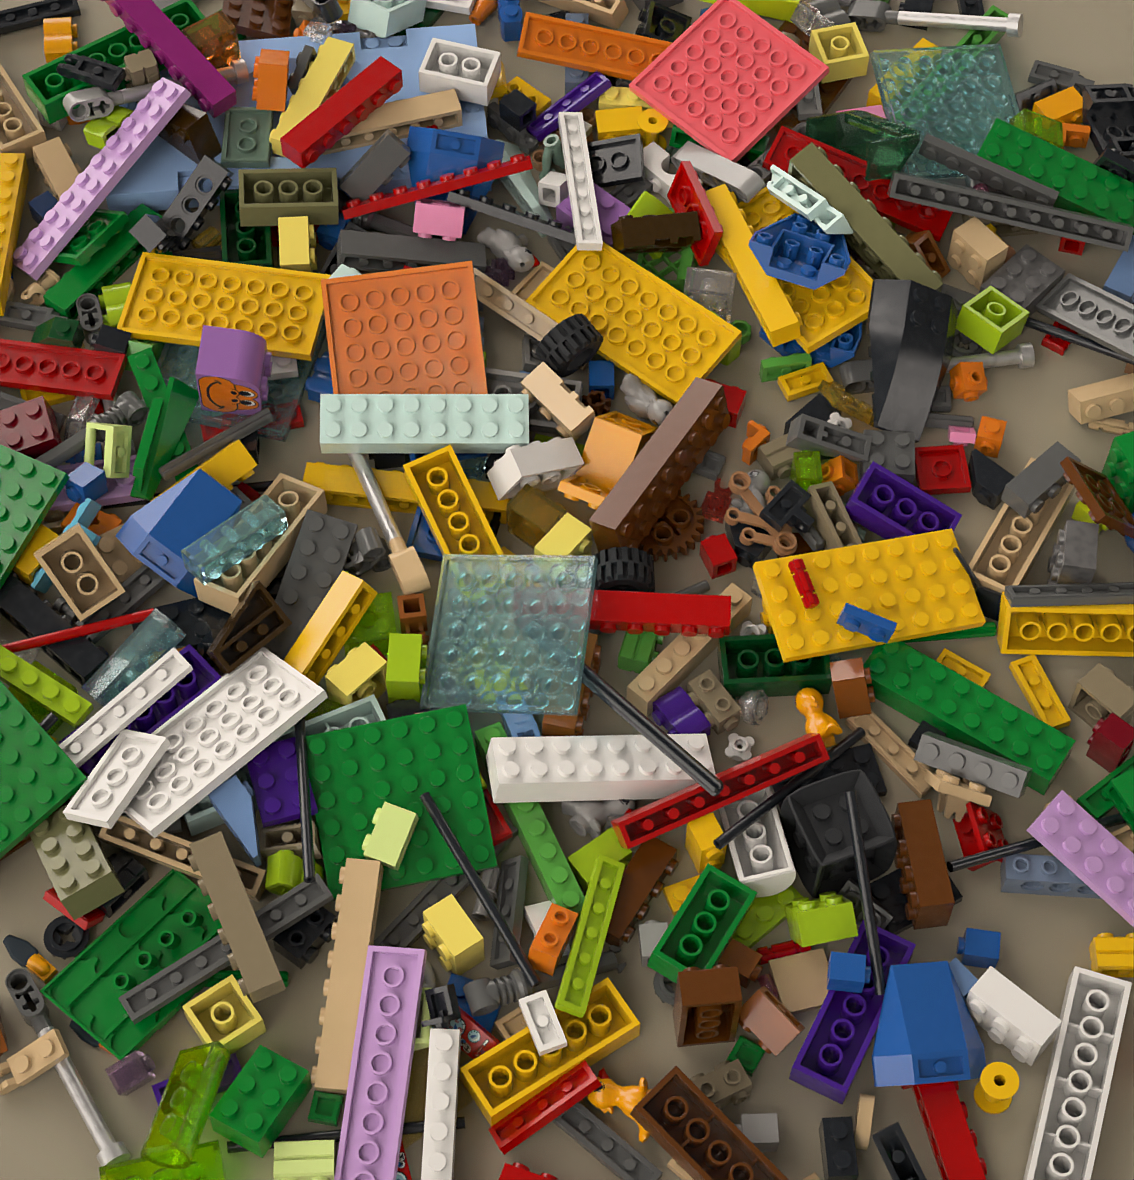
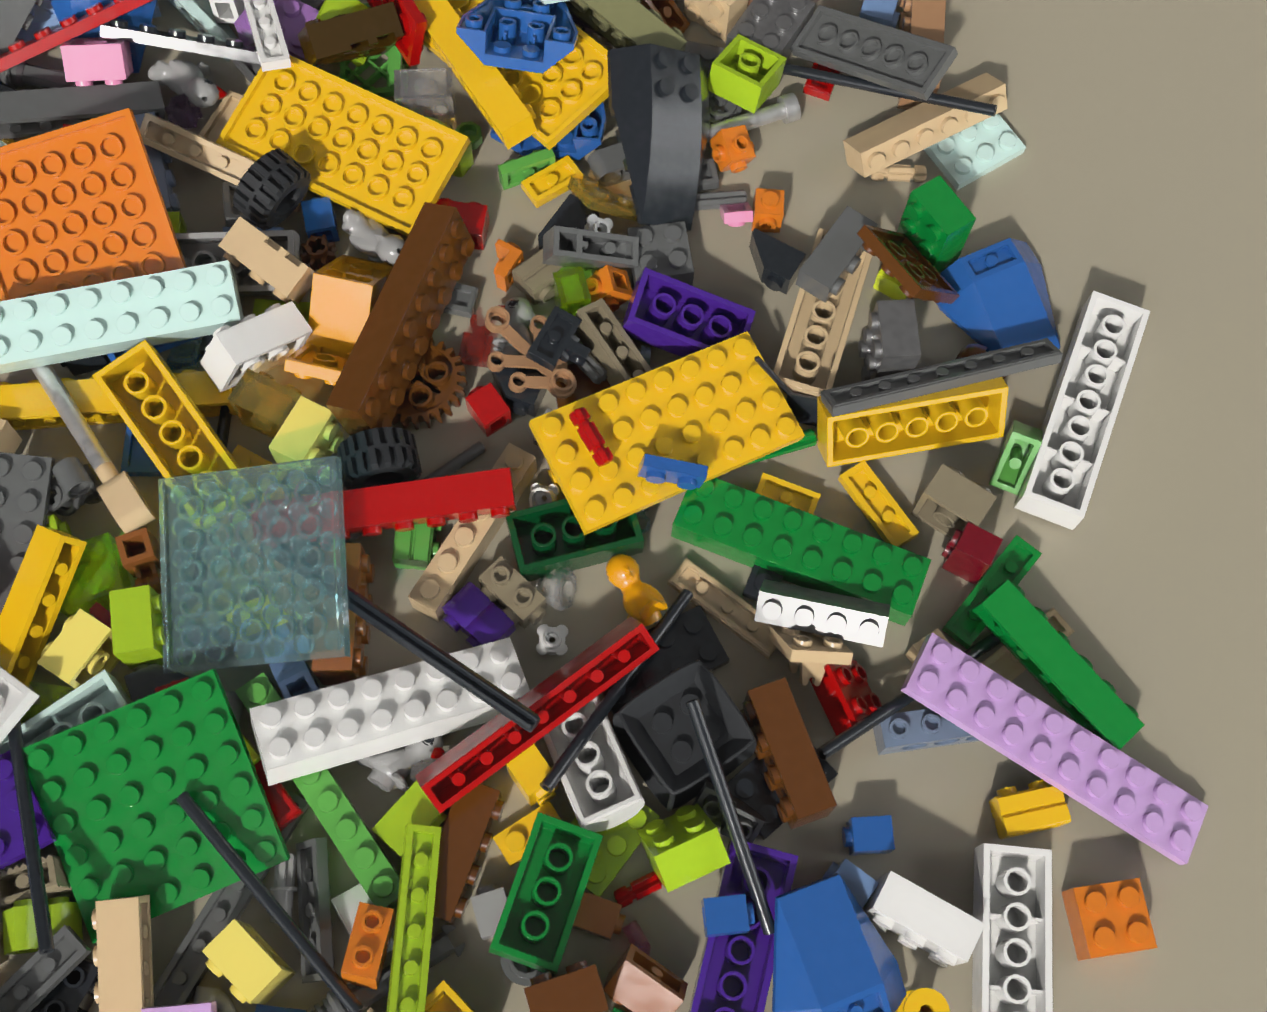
camera: 15 degrees left, 10 degrees up
yellowish green brick [362,802,419,871] -> none
tan tile [768,948,829,1015] -> none
dark orange brick [830,657,875,719] -> none
red plate [915,444,972,495] -> none

